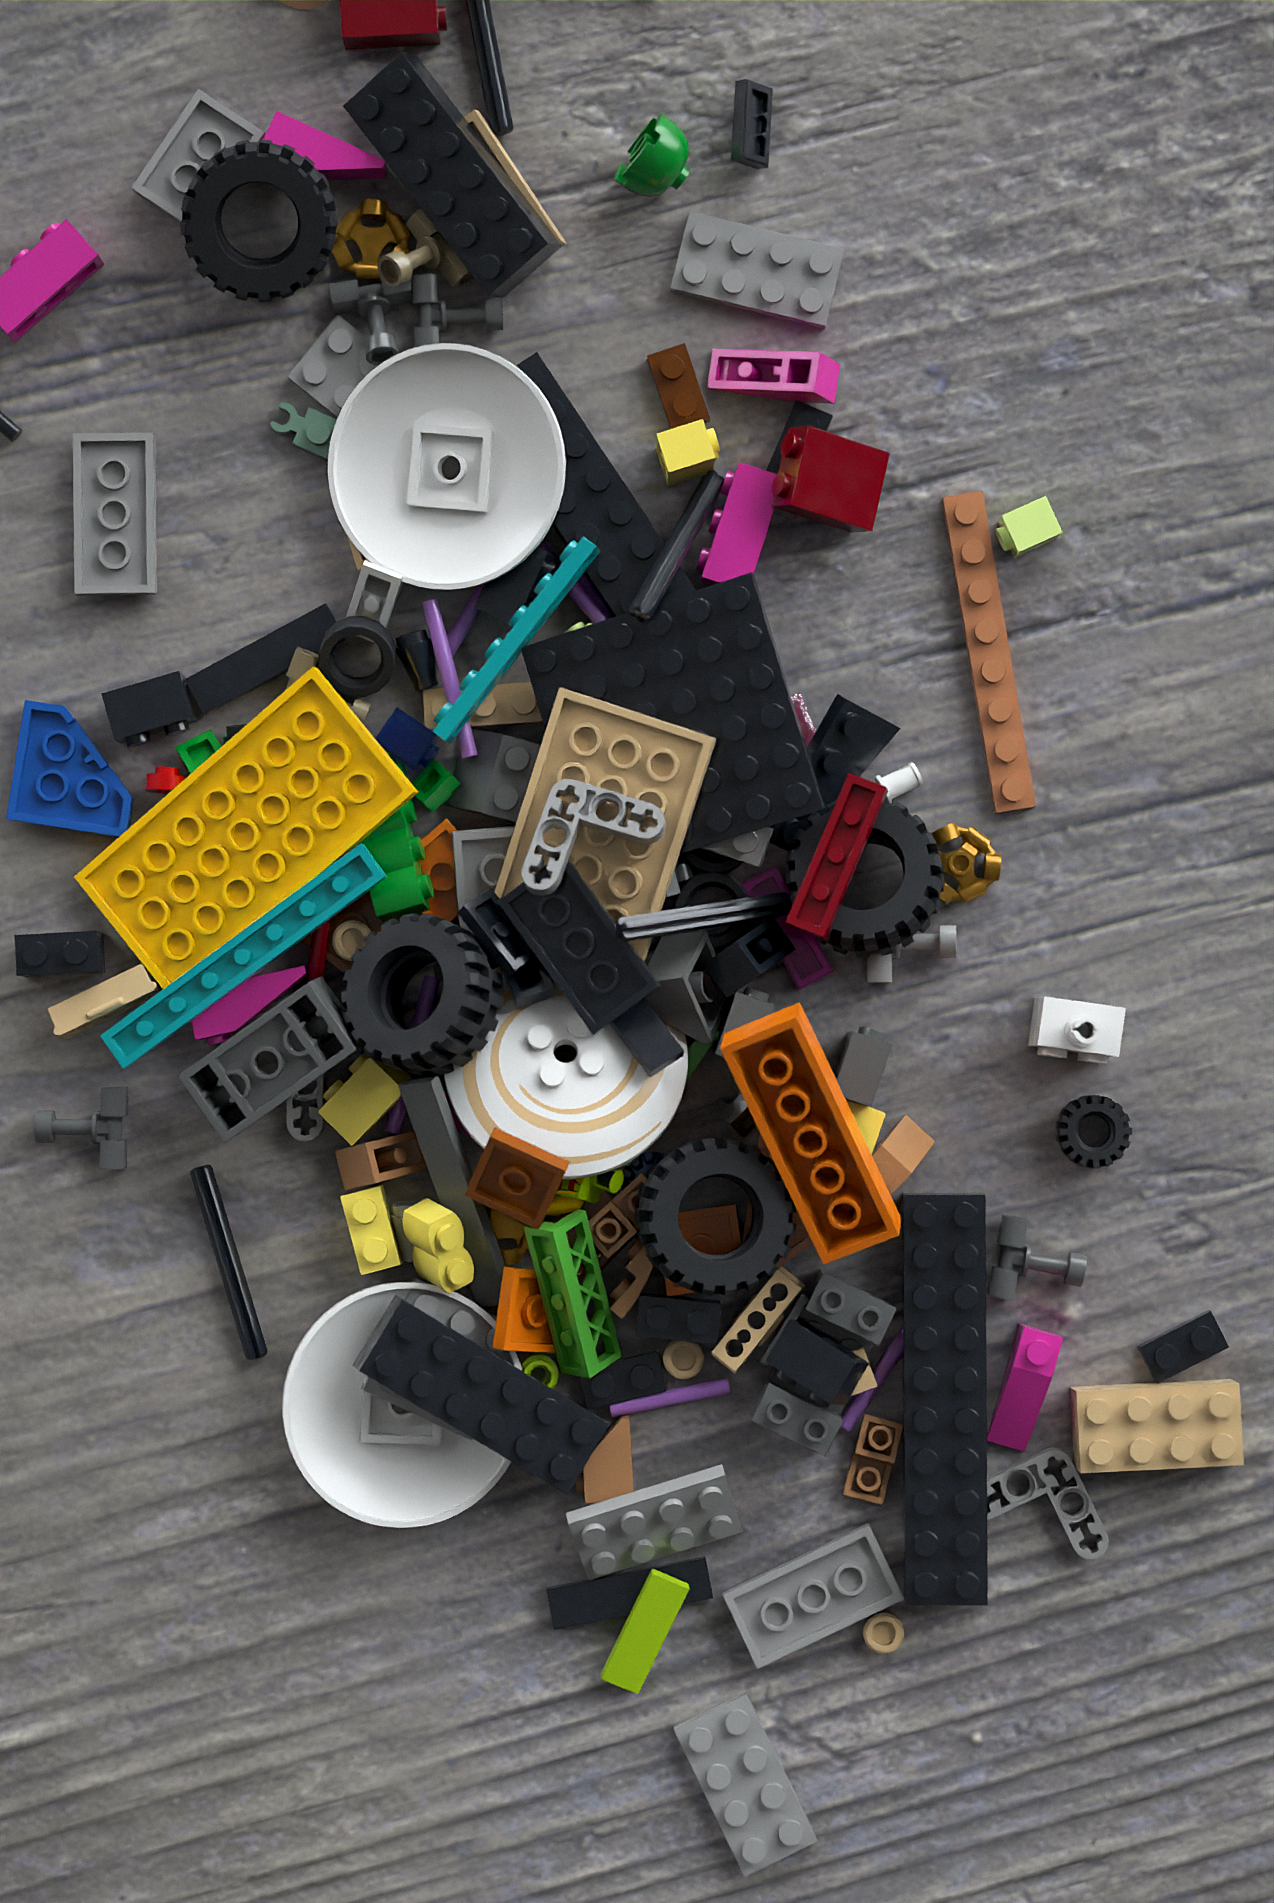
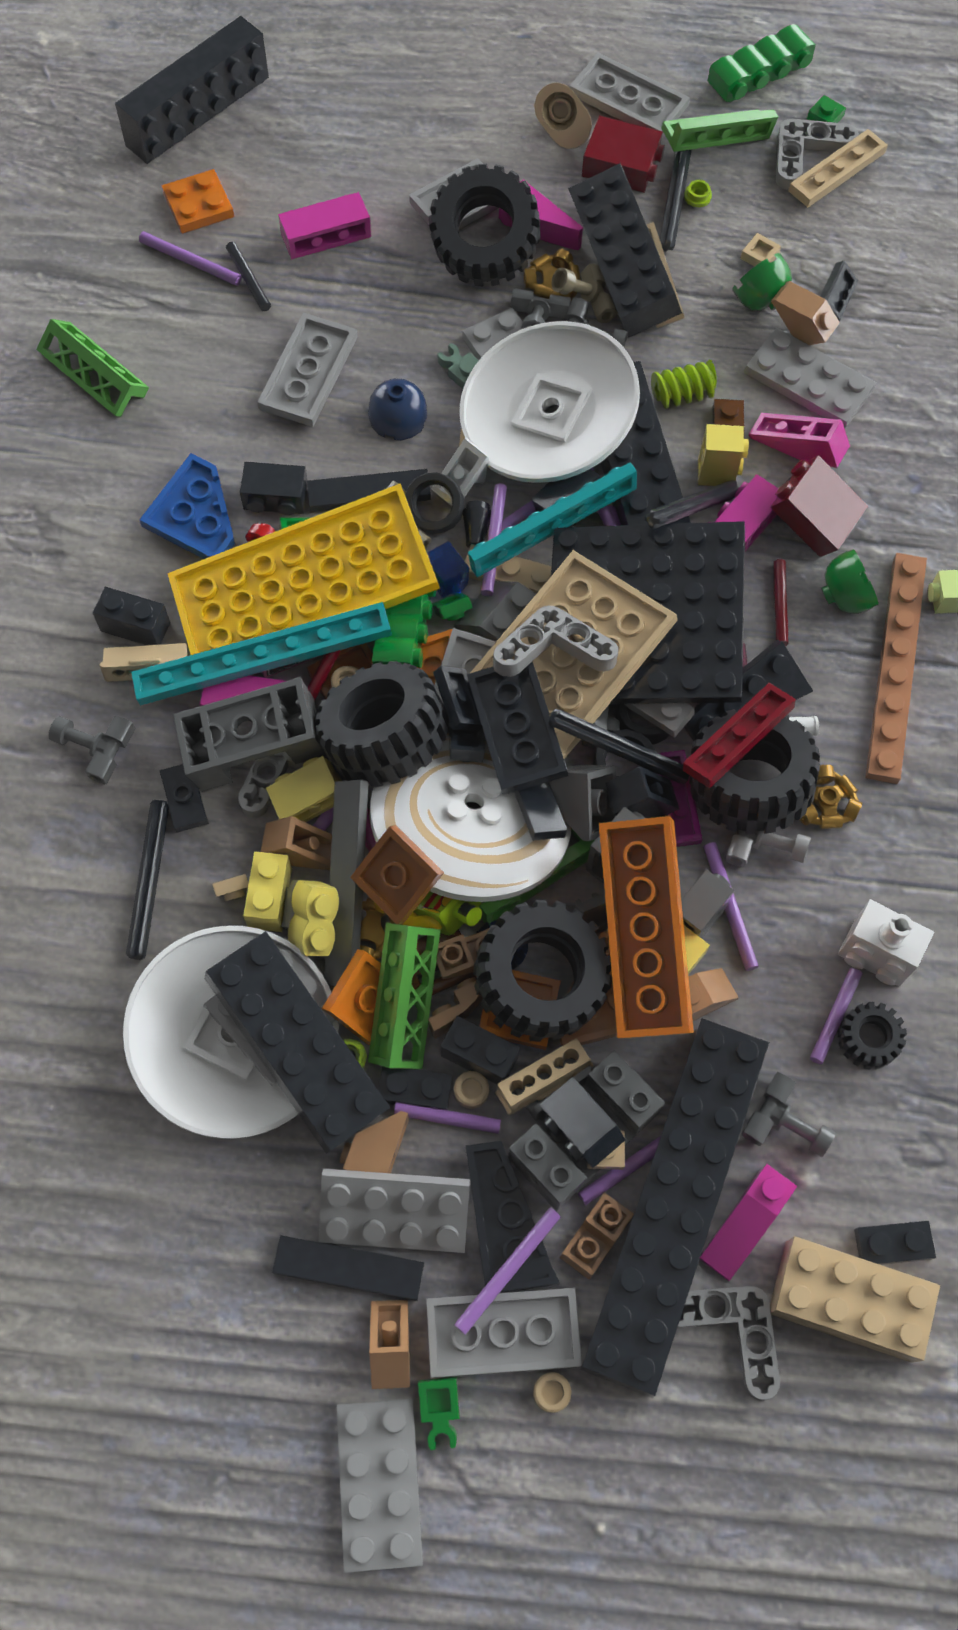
camera: 25 degrees right, 20 degrees down
lime tile [601,1568,690,1694] -> none
none -> black plate [159,764,209,833]
none -> tan plate [213,874,249,901]
none -> dark blue cylinder [368,378,428,441]
none -> medium nougat slope [369,1299,410,1389]
none -> green plate [418,1377,460,1450]
none -> medium lavender bar [454,1208,561,1335]
none -> black wing [465,1141,560,1293]
none -> lime piece [651,360,717,409]
none -> lime plate [684,180,712,207]
none -> medium lavender bar [704,842,759,971]
none -> tan plate [740,233,781,267]
none -> medium nougat slope [771,281,840,345]
none -> dark red bar [773,559,789,646]
none -> medium lavender bar [810,968,862,1064]
none -> green cylinder [821,549,879,614]

